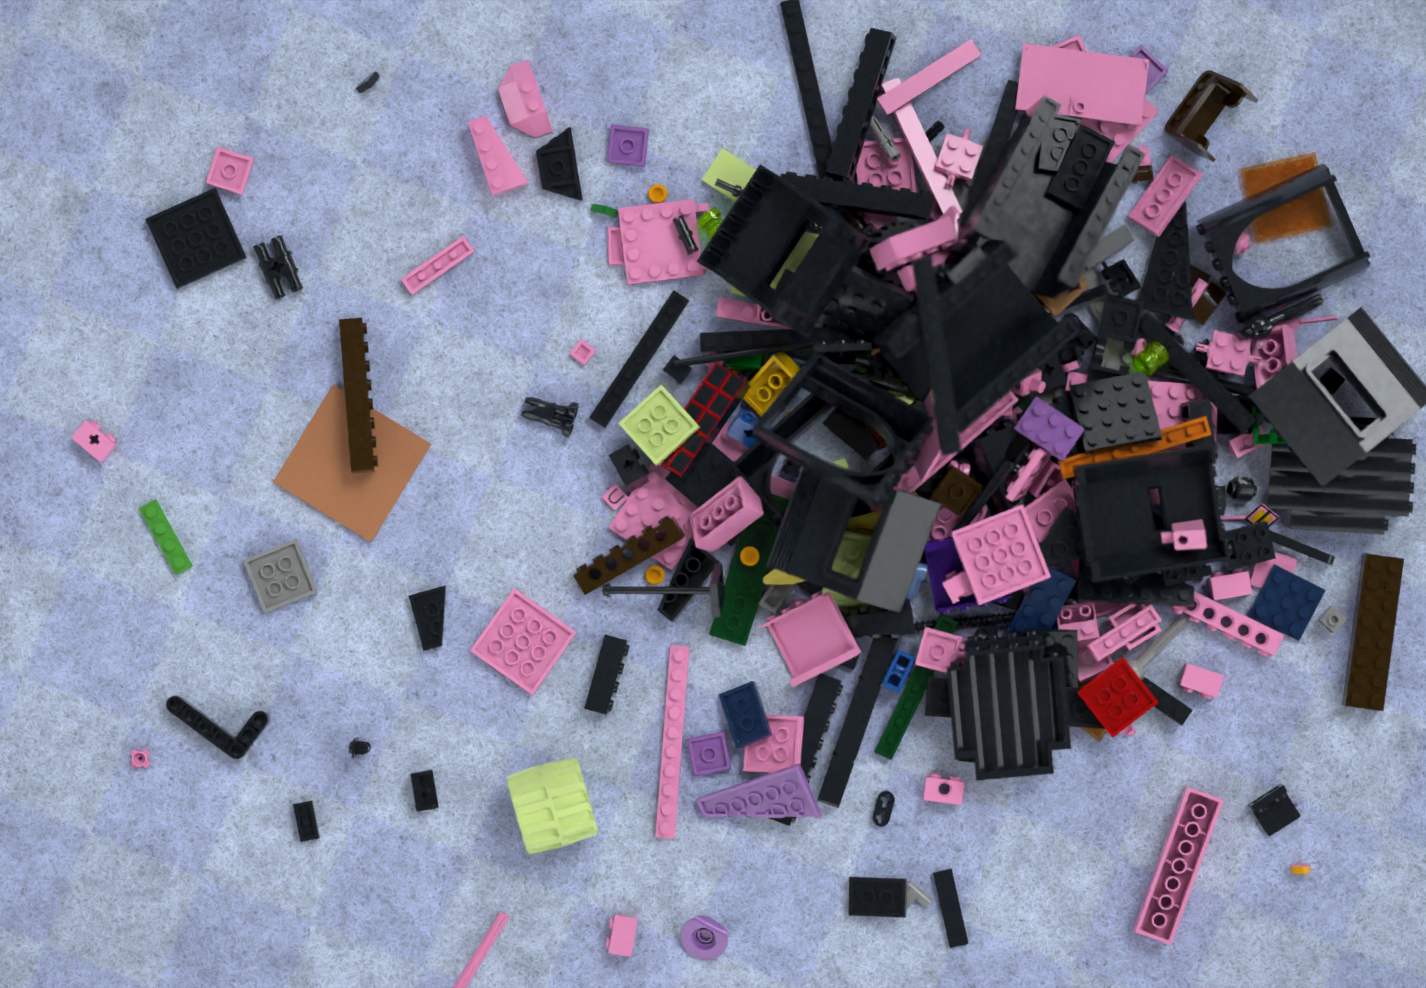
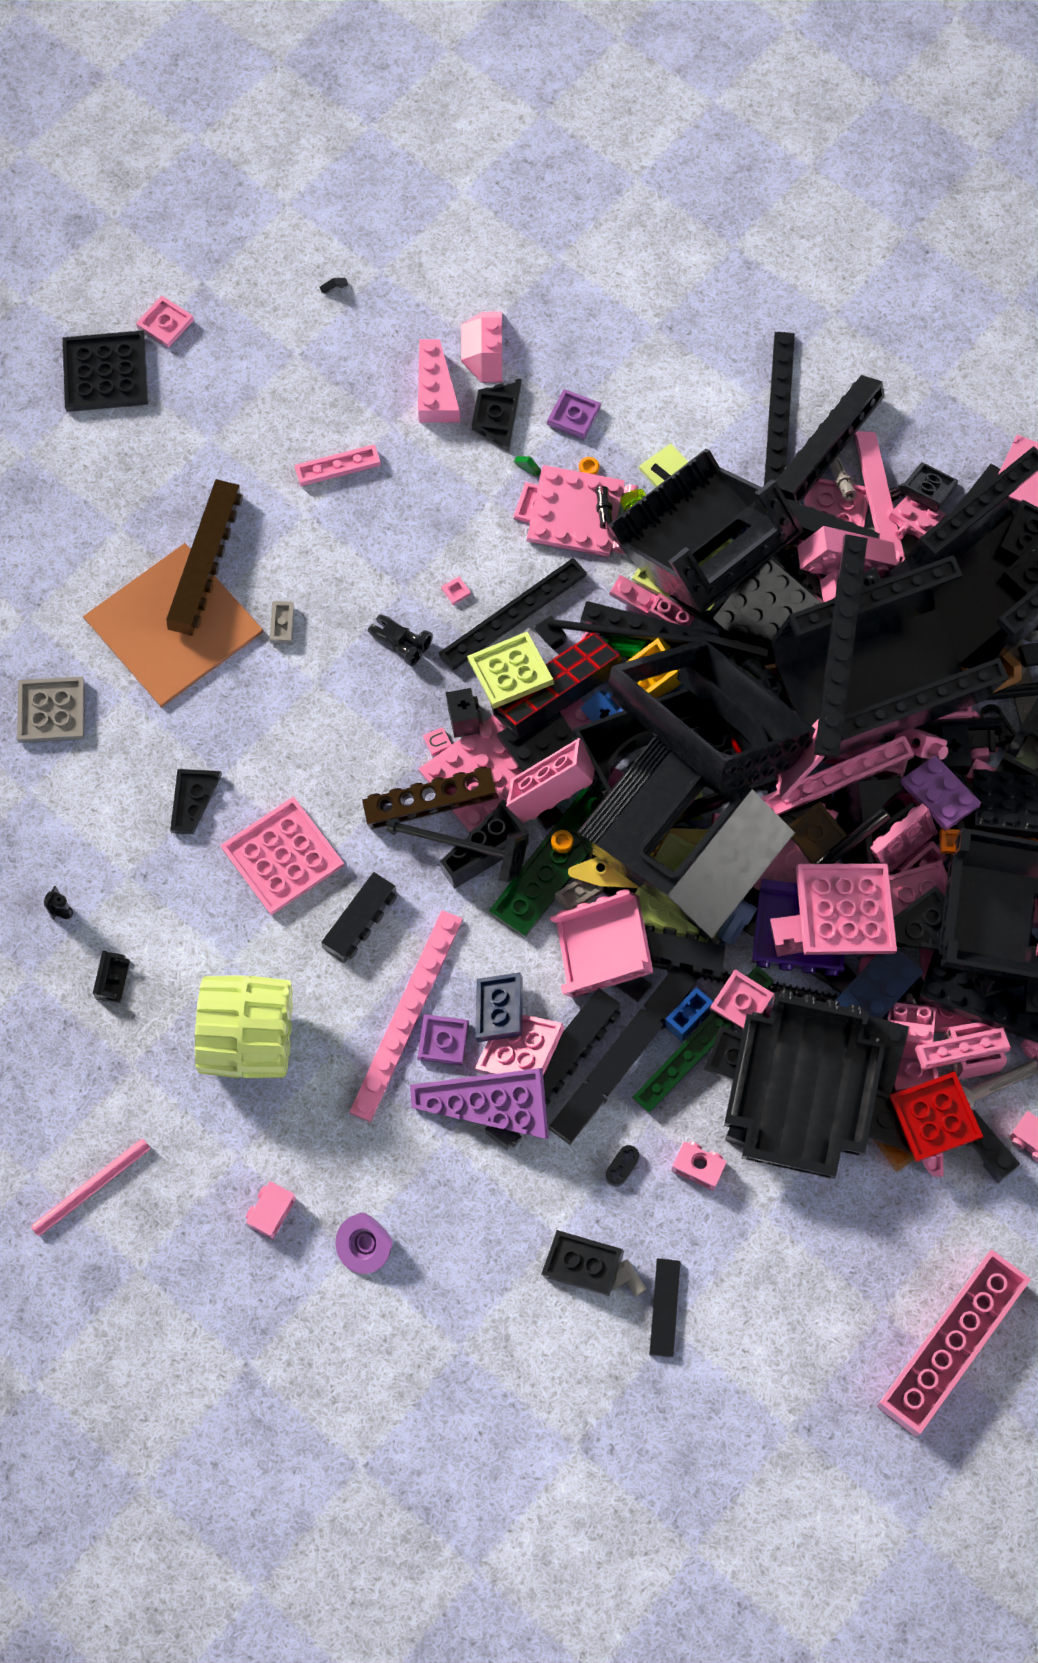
camera: 20 degrees right, 20 degrees down
black pin [253,235,304,300] -> none
light orange tile [645,566,665,585] -> none
bright pink tile [876,39,981,116] -> none
none -> light grey plate [270,601,295,644]
none -> black tile [899,462,958,510]

